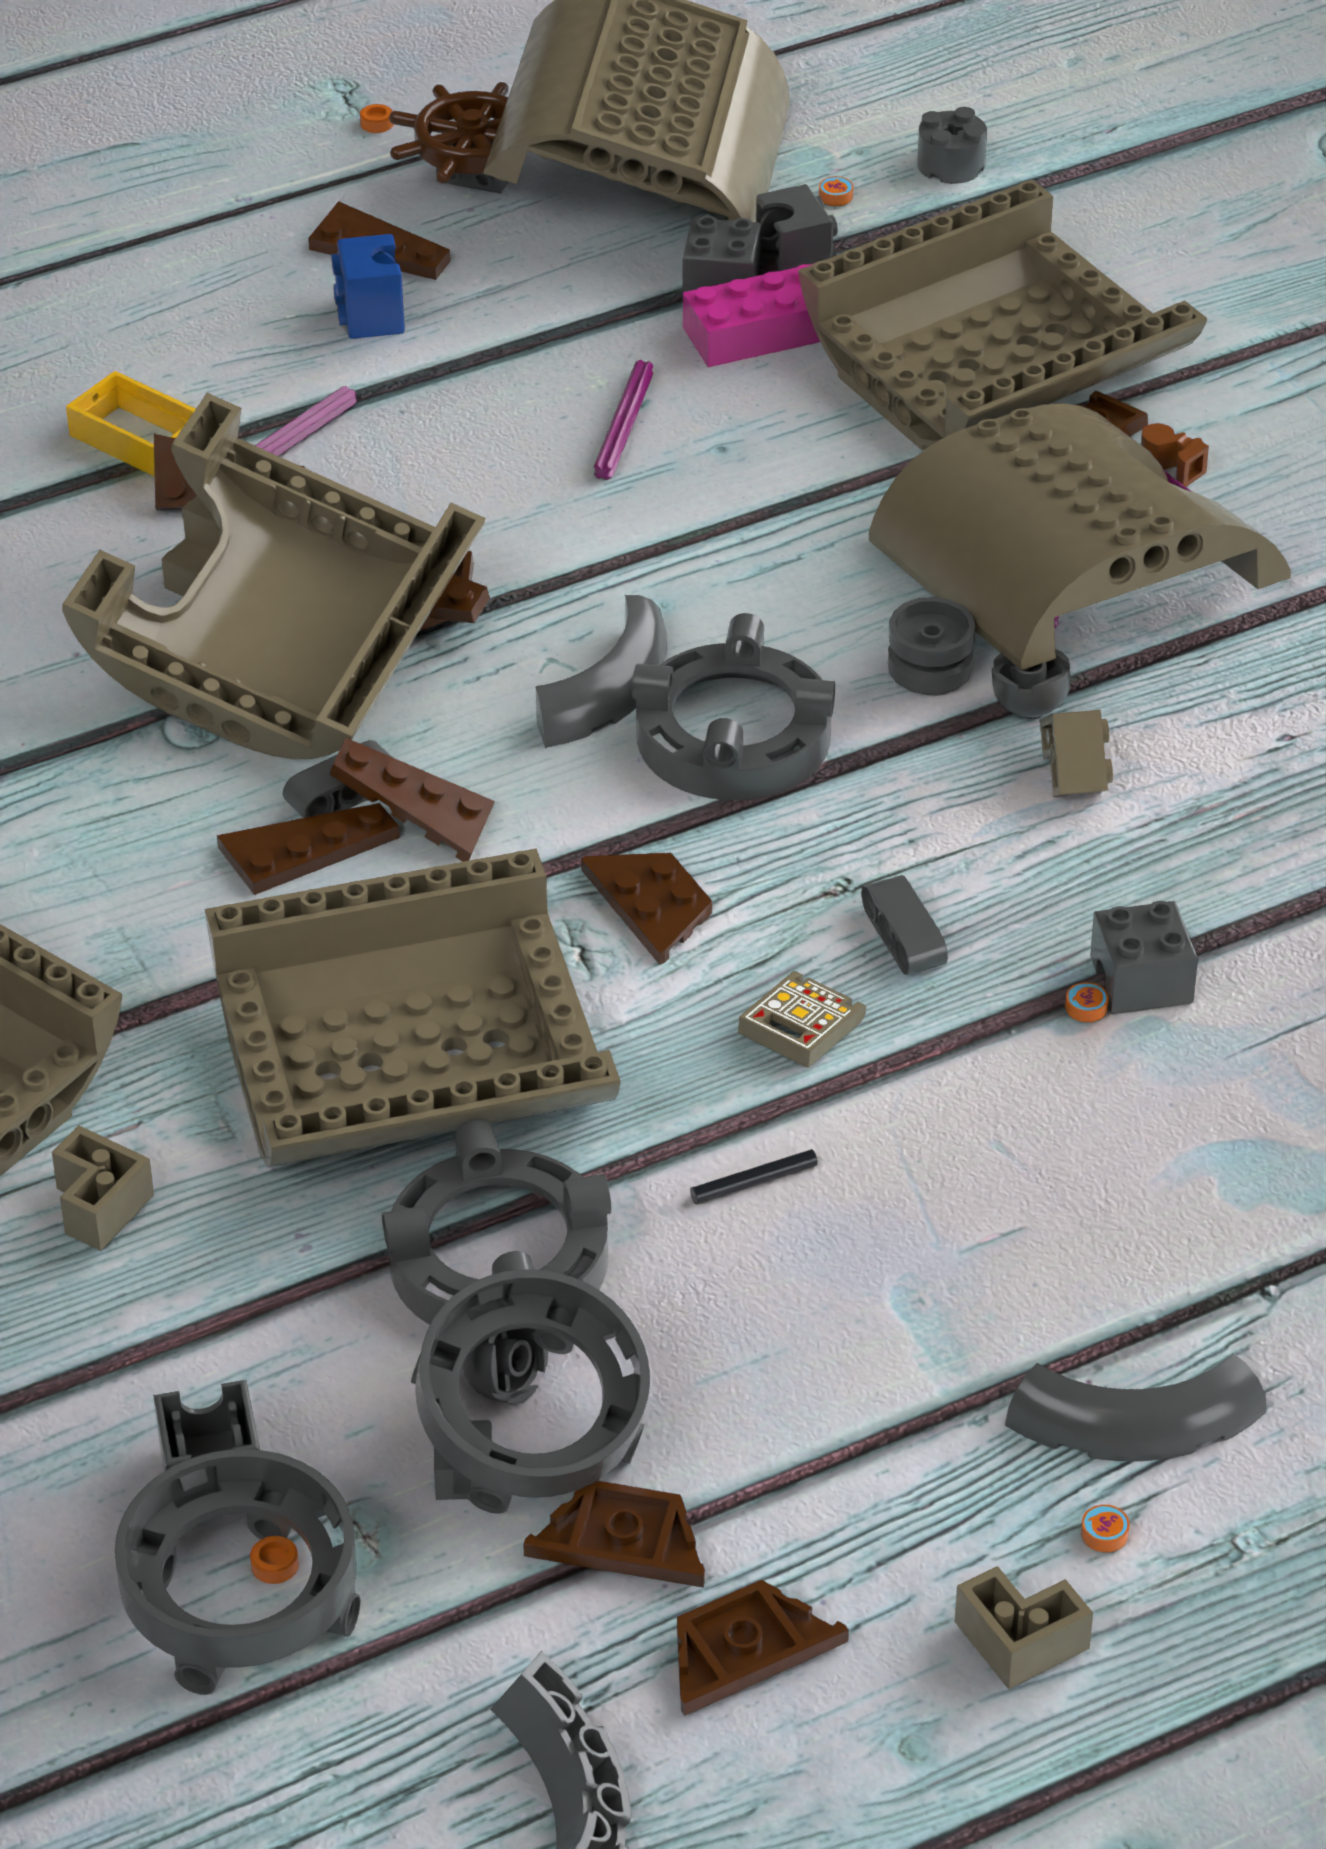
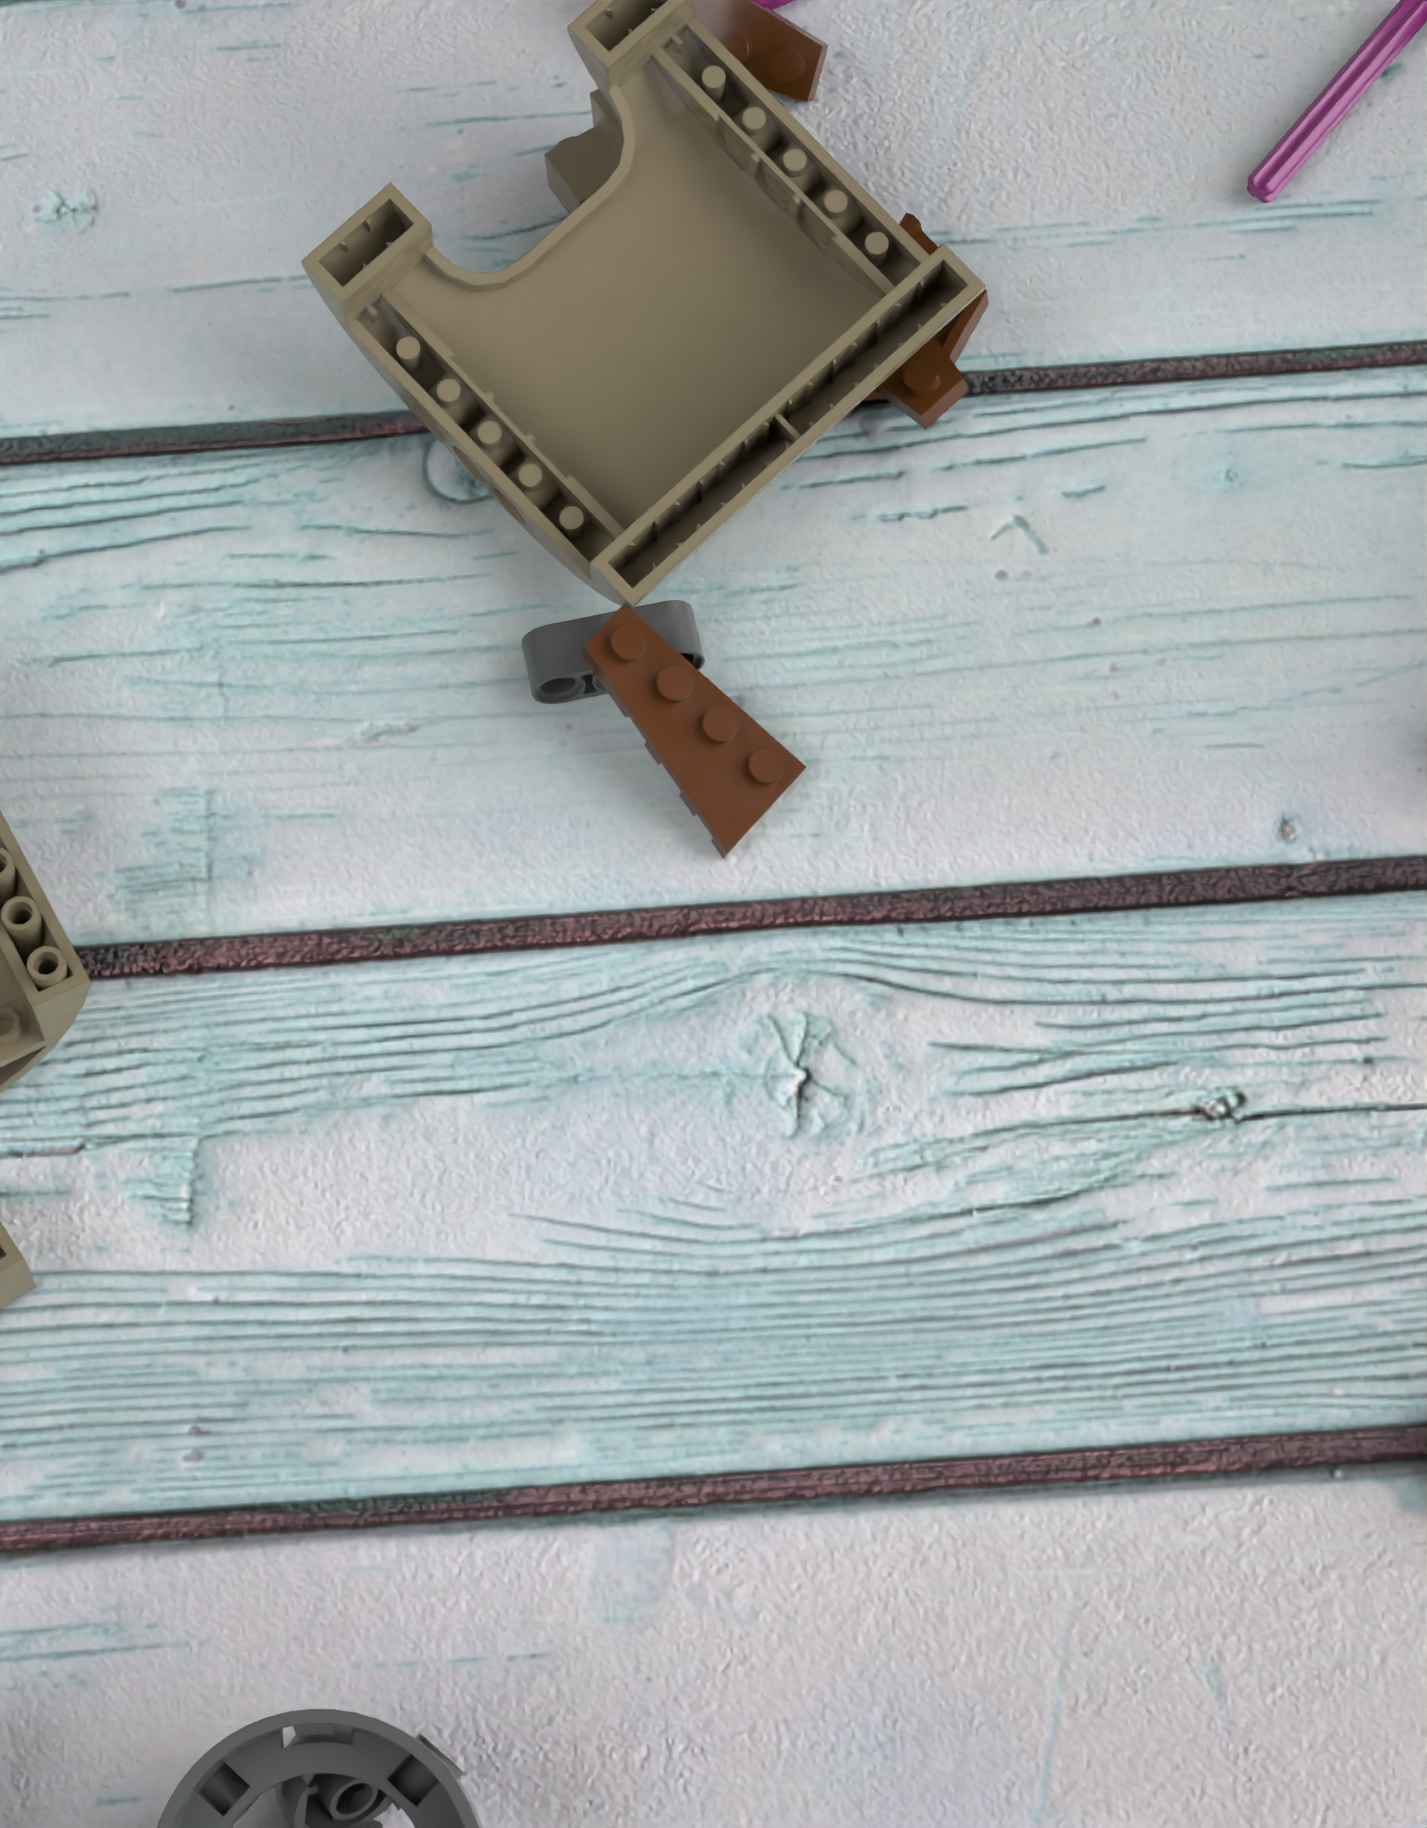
camera: 30 degrees right, 20 degrees up
dark tan slope [205,848,621,1167] -> none
reddish brown wing [217,803,400,895] -> none
dark grey piece [382,1120,611,1325] -> none
dark grey brick [535,595,667,748] -> none
reddish brown wing [581,852,712,965] -> none
dark grey piece [632,613,835,800] -> none
black bar [690,1149,818,1204] -> none
dark tan container [738,971,866,1068] -> none
dark grey beam [861,875,948,975] -> none

